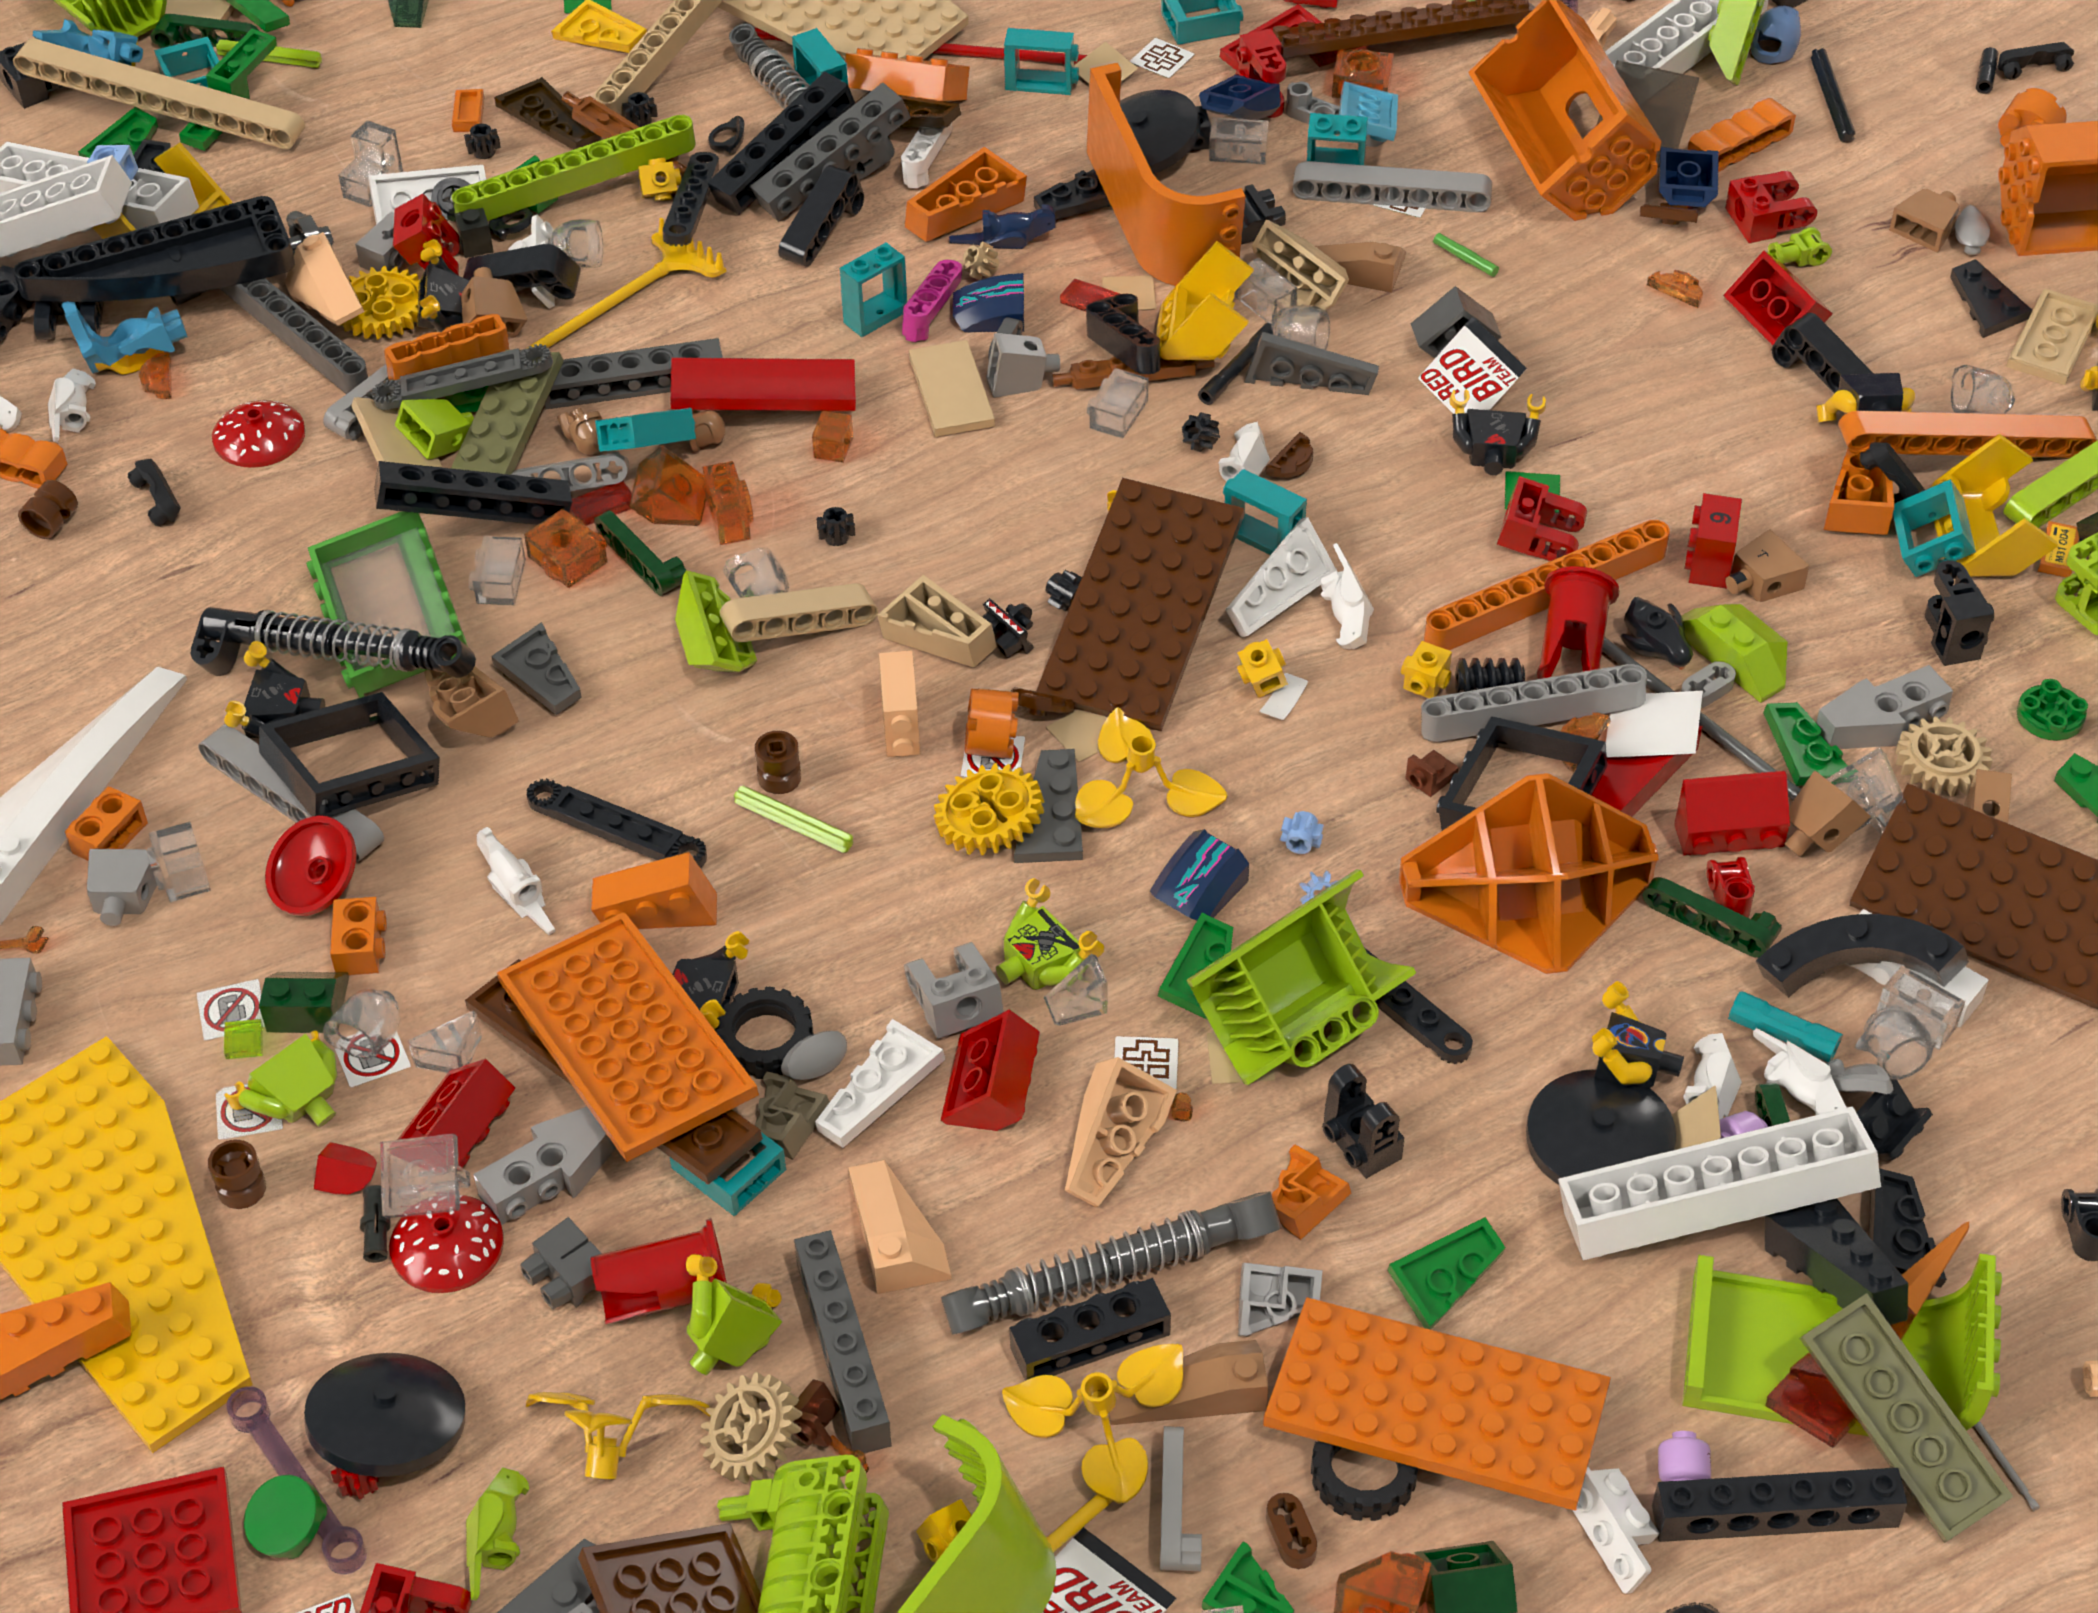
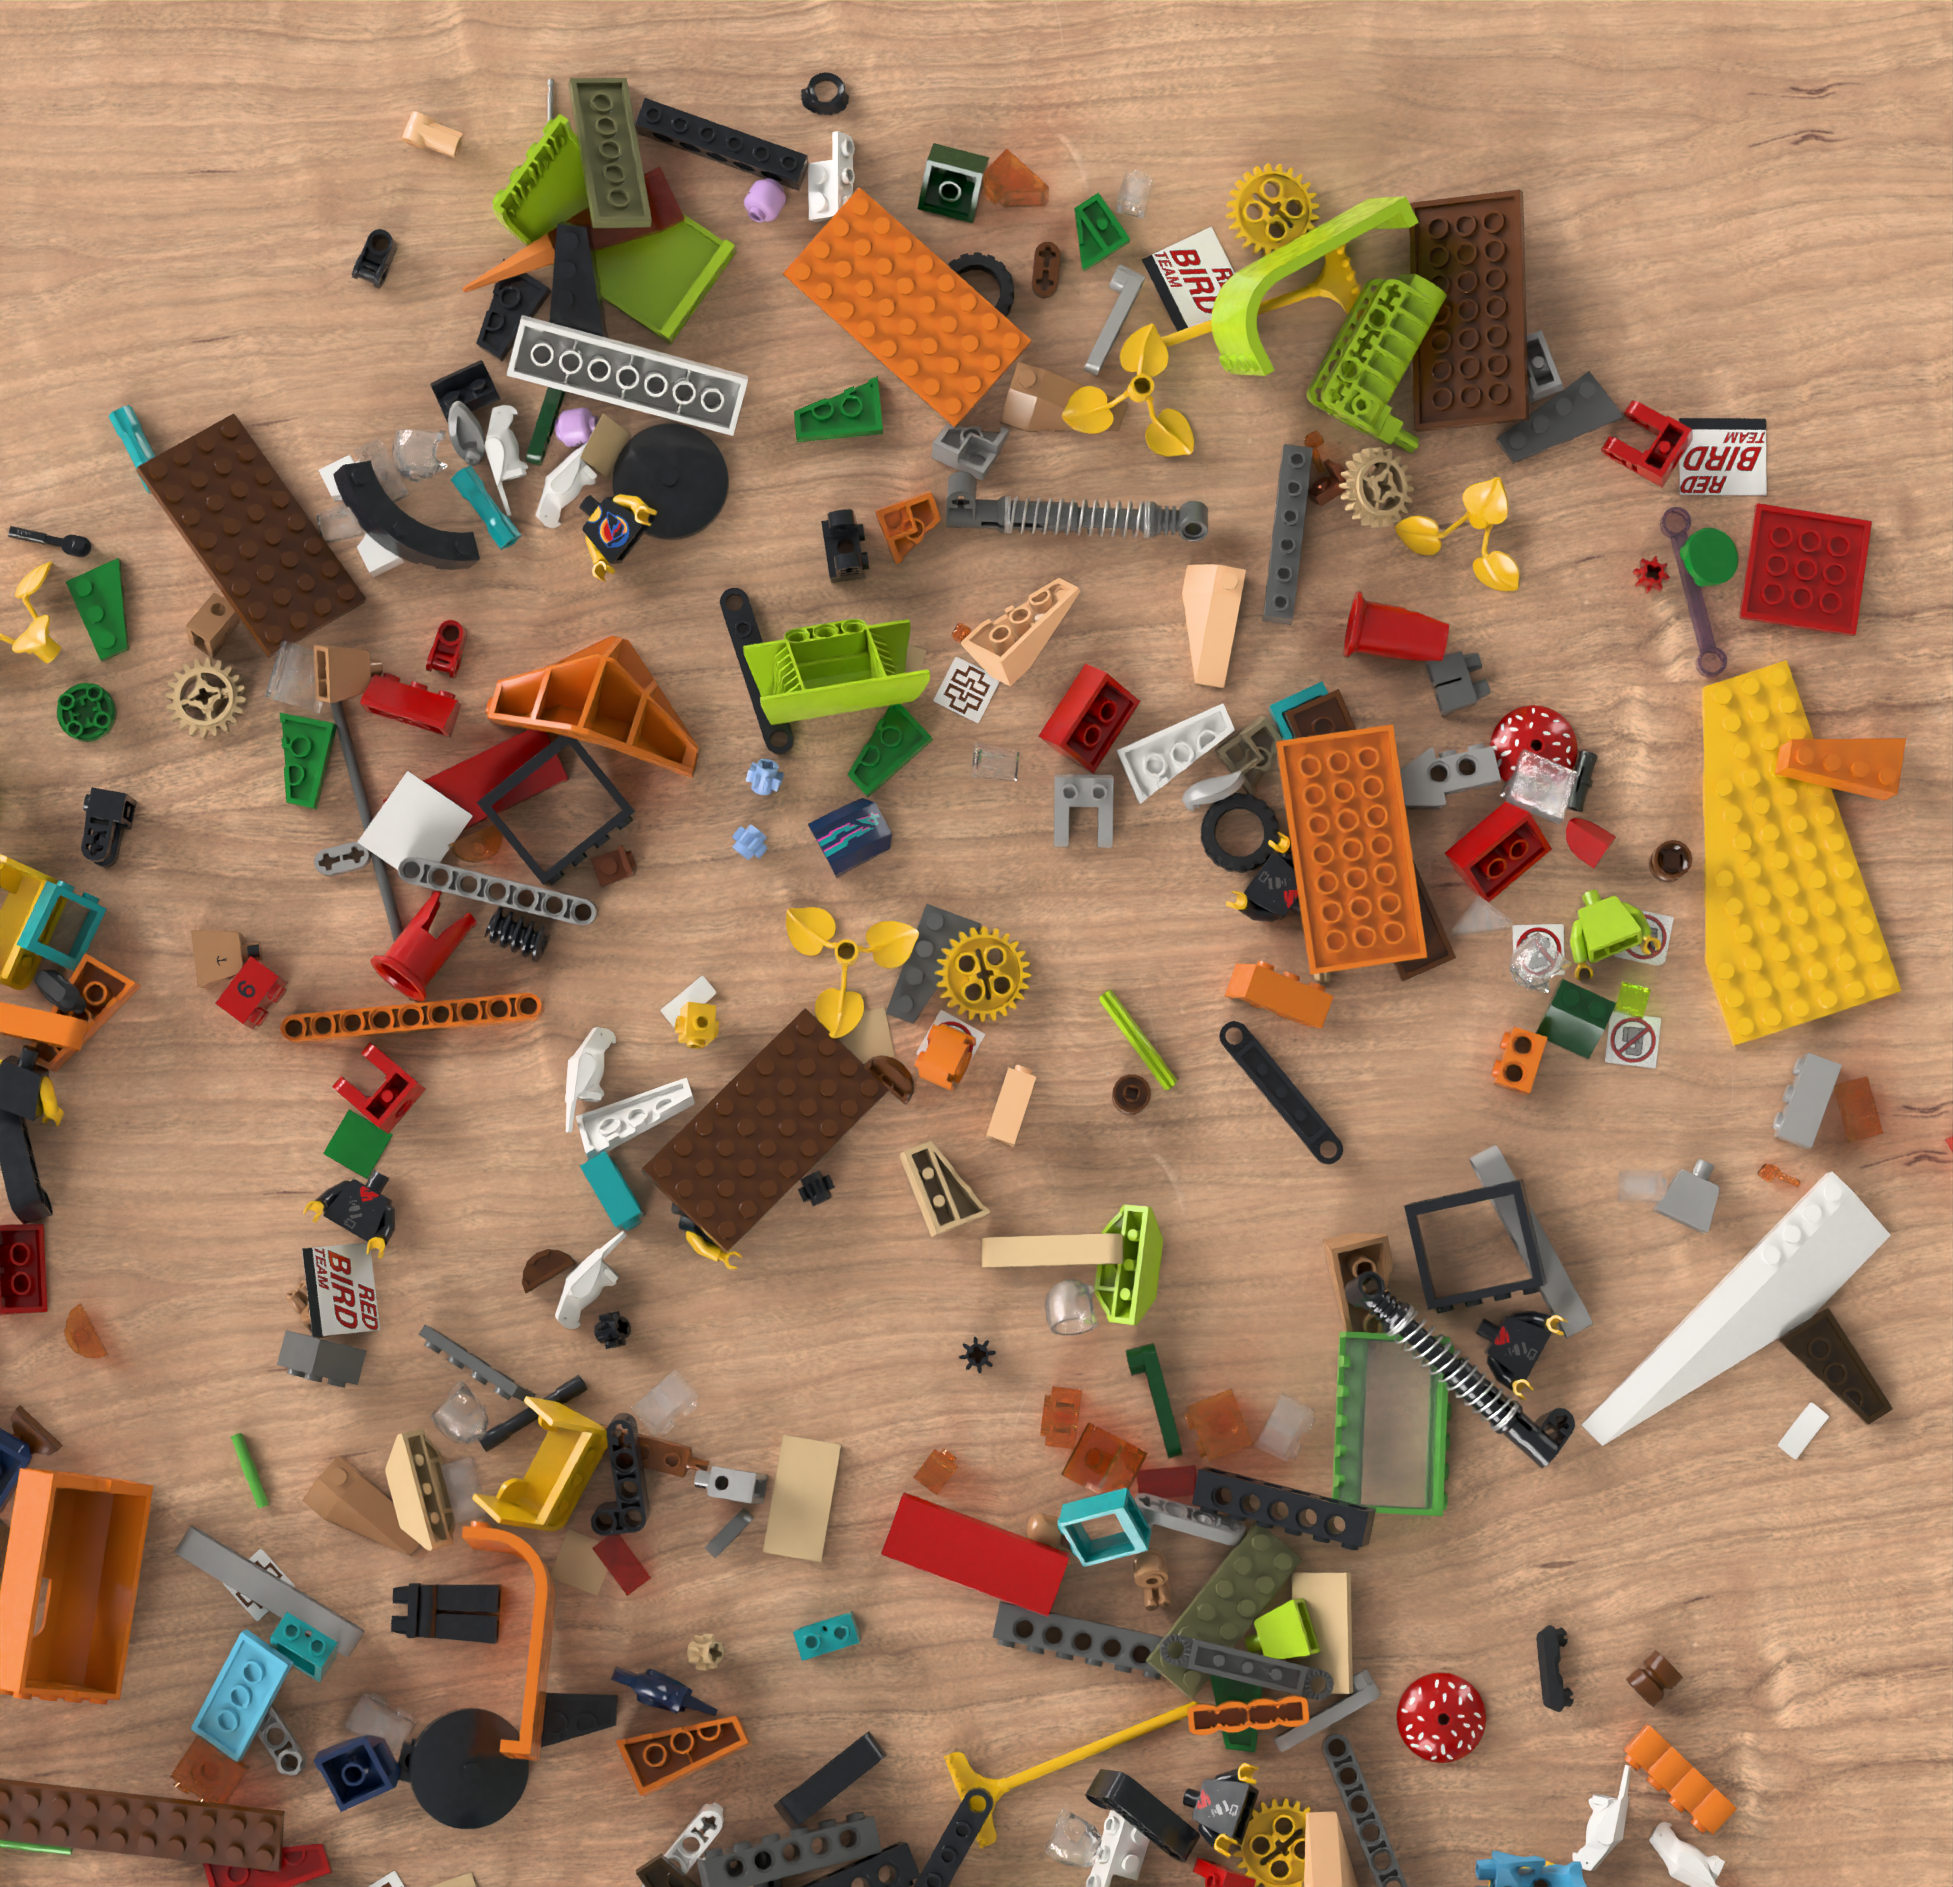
camera: 155 degrees left, 35 degrees up
orange brick [64,786,148,861] -> none
clear orange plate [139,352,172,399] -> none
red dish [265,816,356,916] -> none
black dish [304,1353,466,1477] -> none
medium nougat torso [461,267,528,337] -> none
lime animal [466,1467,529,1601] -> none
white animal [477,827,555,935] -> none
dark grey wing [491,622,582,715] -> none
lime torso [686,1254,782,1375] -> none
dark pink beam [902,259,962,342] -> none
yellow brick [916,1499,972,1563] -> none
dark blue slope [953,273,1024,333] -> none
black hips [982,598,1034,658] -> none
lime torso [996,878,1104,990] -> none
black brick [1009,1278,1171,1381] -> none
red brick [1235,28,1286,118] -> none
yellow brick [1401,641,1452,698] -> none
black animal [1620,597,1693,670] -> none
dark green beam [1643,877,1782,958] -> none
lime wedge [1682,604,1788,703] -> none
light grey brick [1816,665,1953,749] -> none

